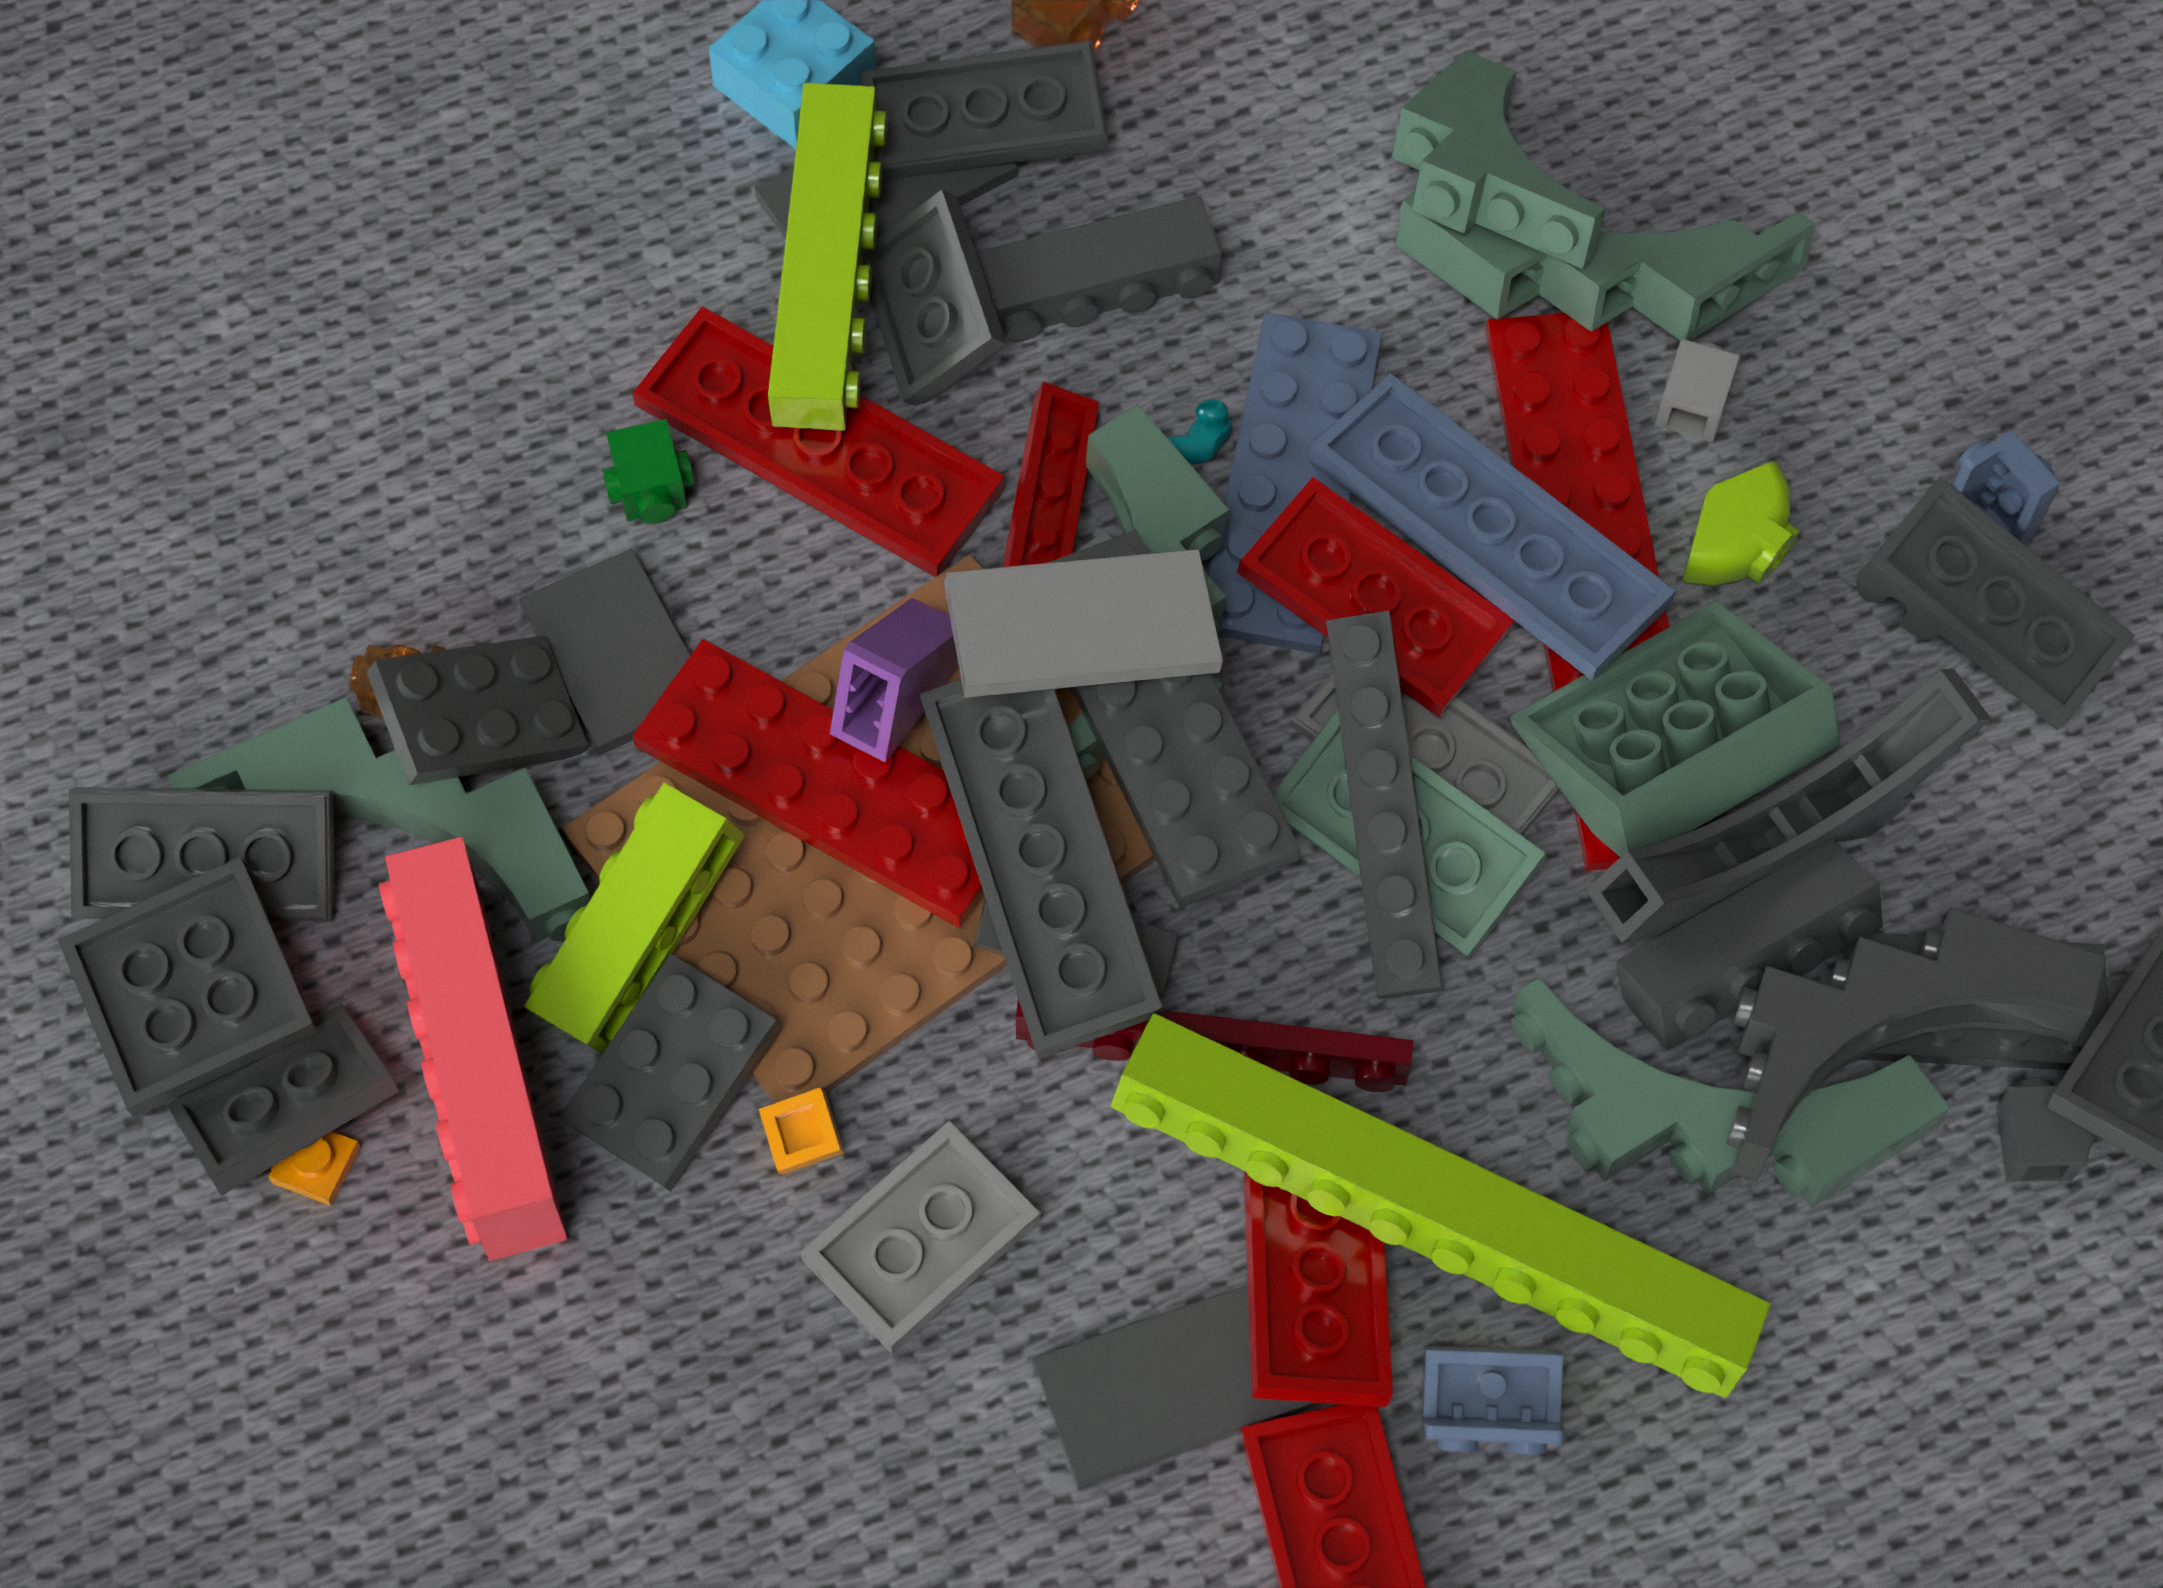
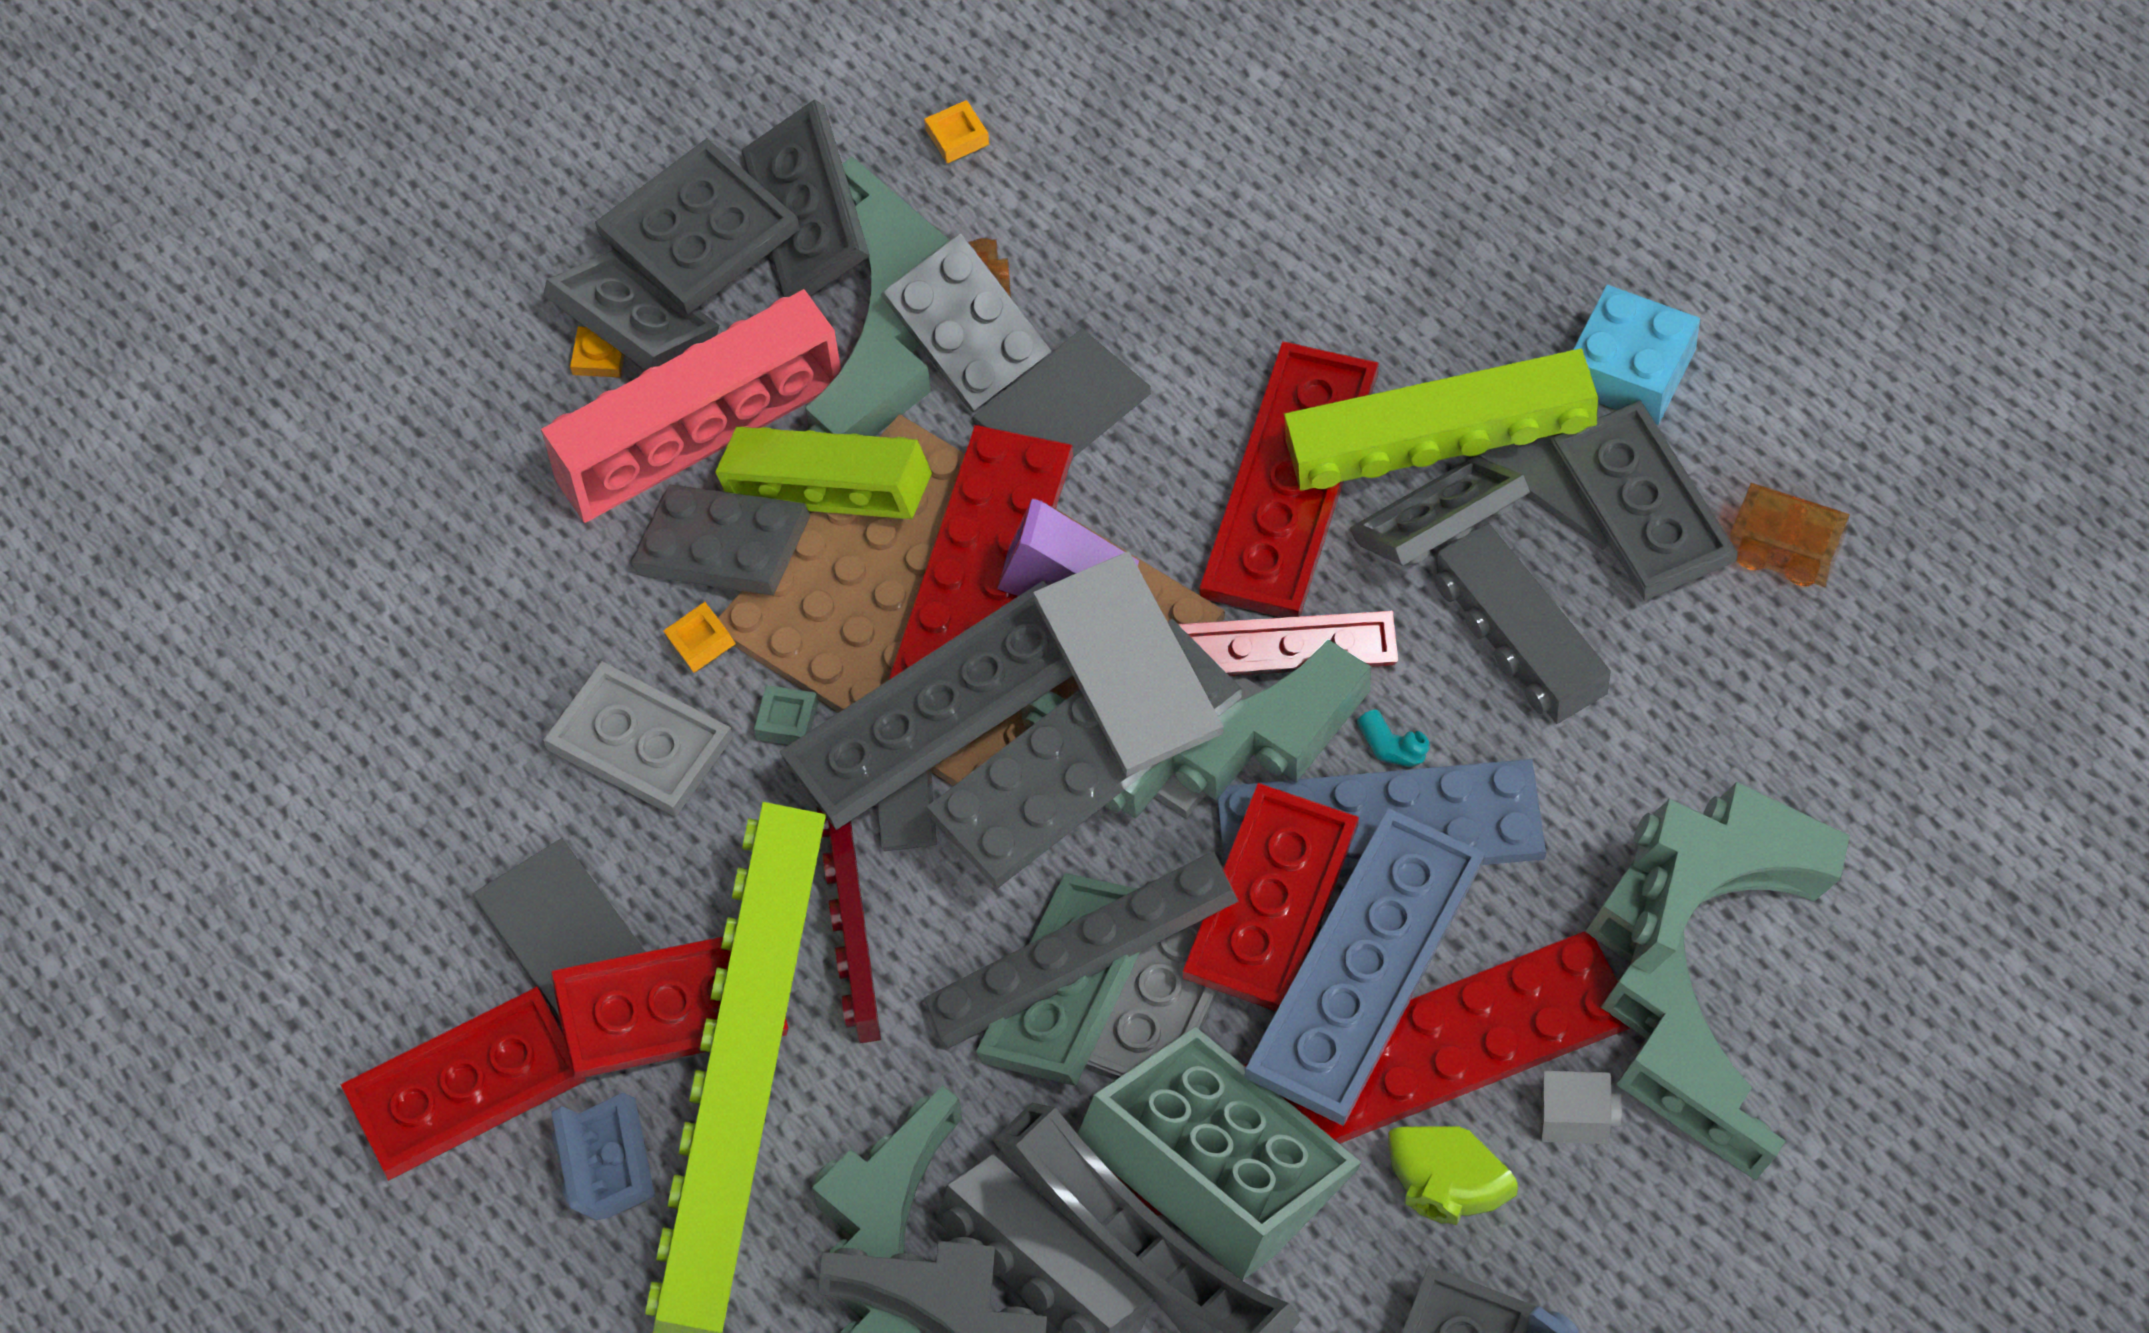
camera: 80 degrees right, 5 degrees down
green brick [602,419,695,523] -> none
none -> sand green plate [754,685,818,745]
none -> light orange plate [924,100,990,163]

